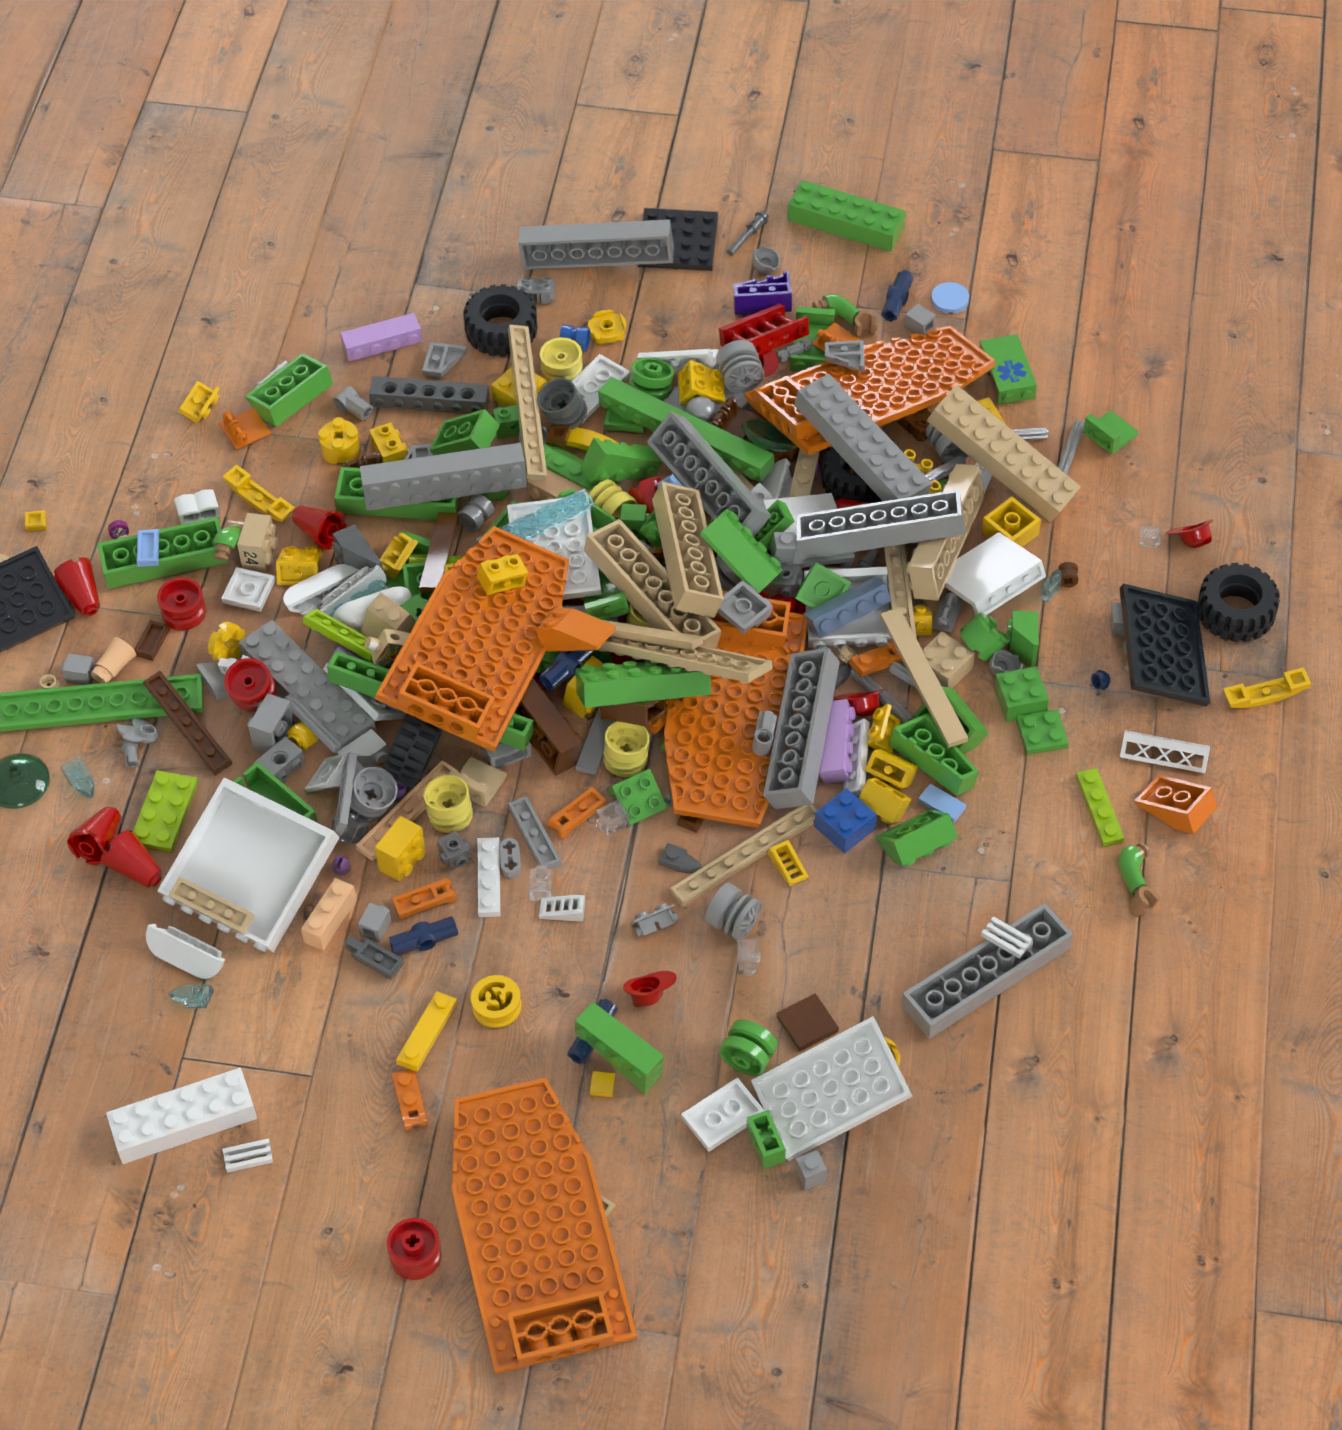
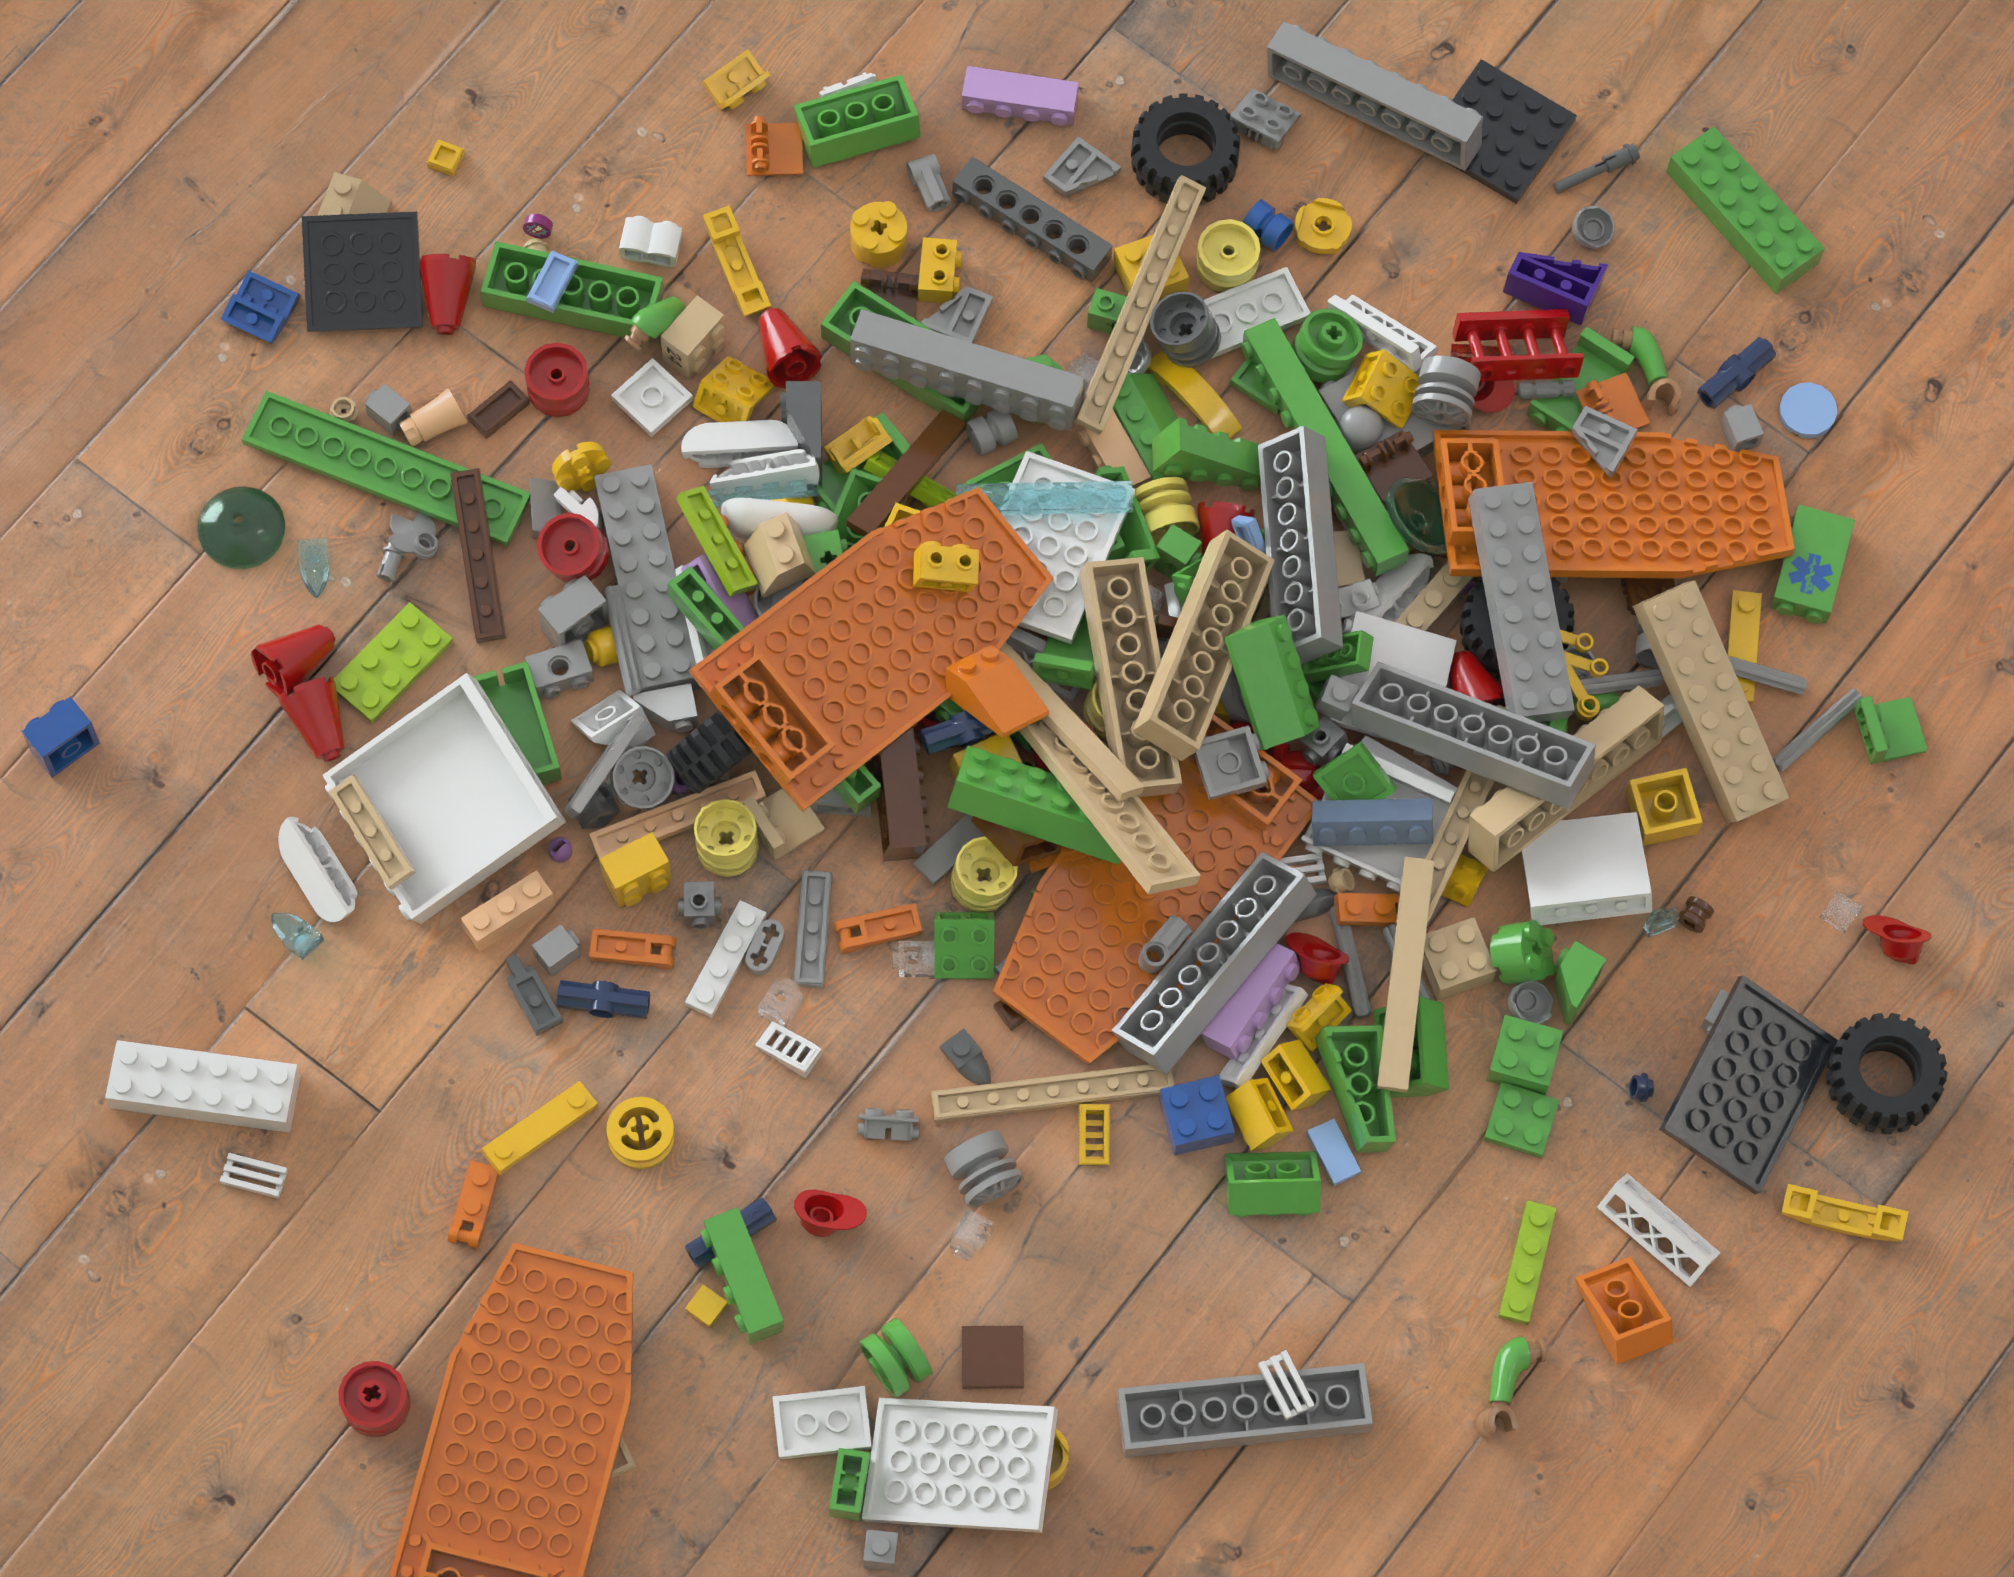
camera: 25 degrees right, 15 degrees up
tan torso [364,629,410,669] -> none
bright green brick [429,409,500,455] -> none
reddish brown plate [546,425,571,445] -> none
light grey hinge [932,591,963,634] -> none

